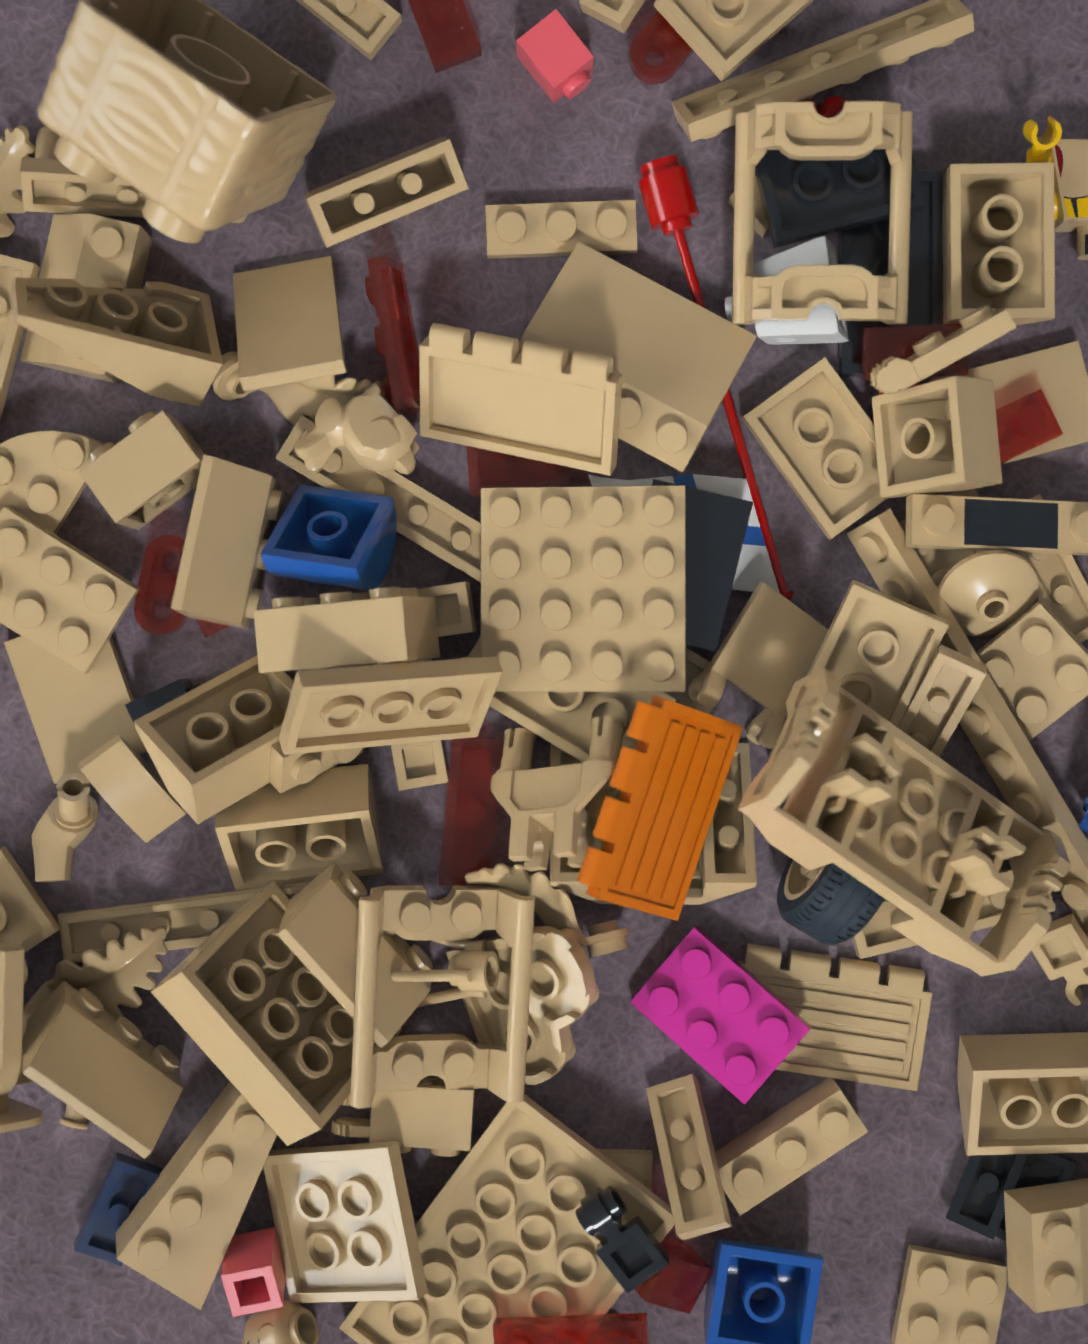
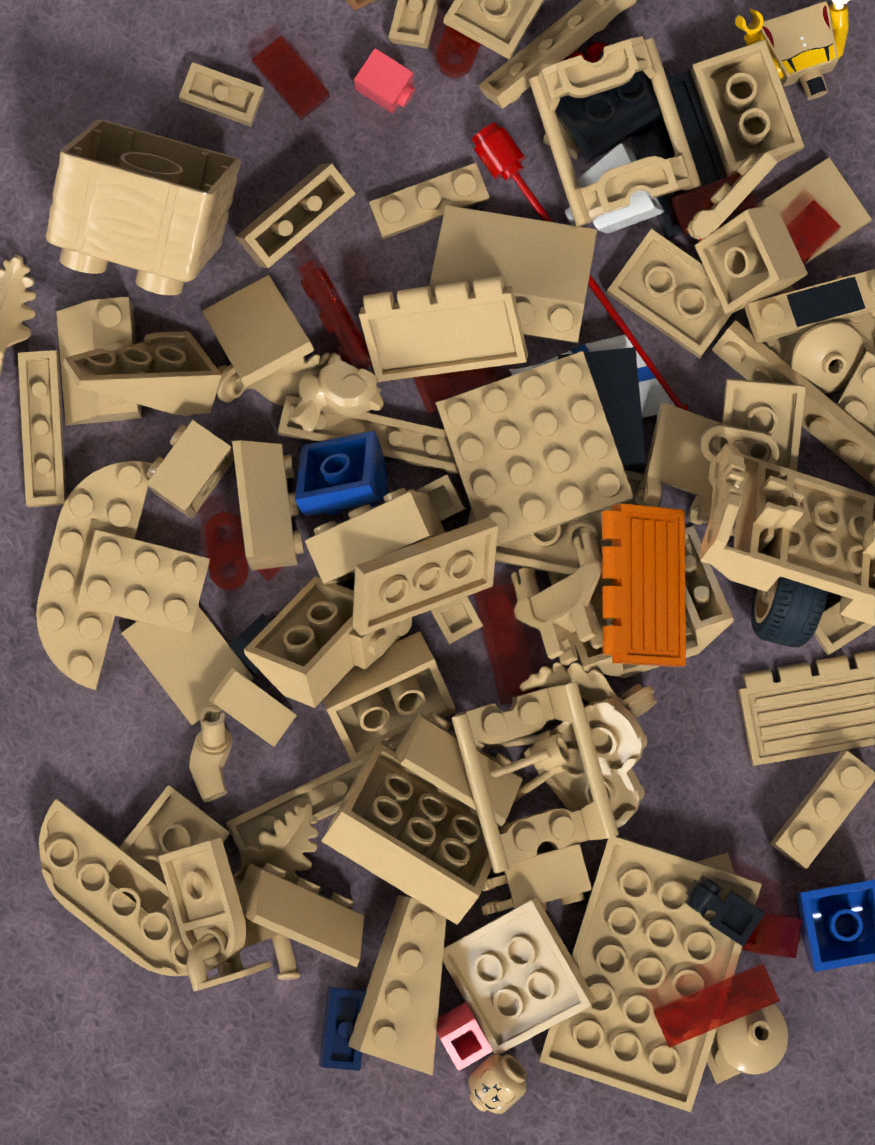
camera: 25 degrees left, 5 degrees down
tan piece [20,126,148,218] -> none
dark pink plate [630,925,811,1105] -> none
tan plate [646,1074,731,1240] -> none
tan plate [898,644,987,757] -> none
none -> tan plate [700,424,779,464]

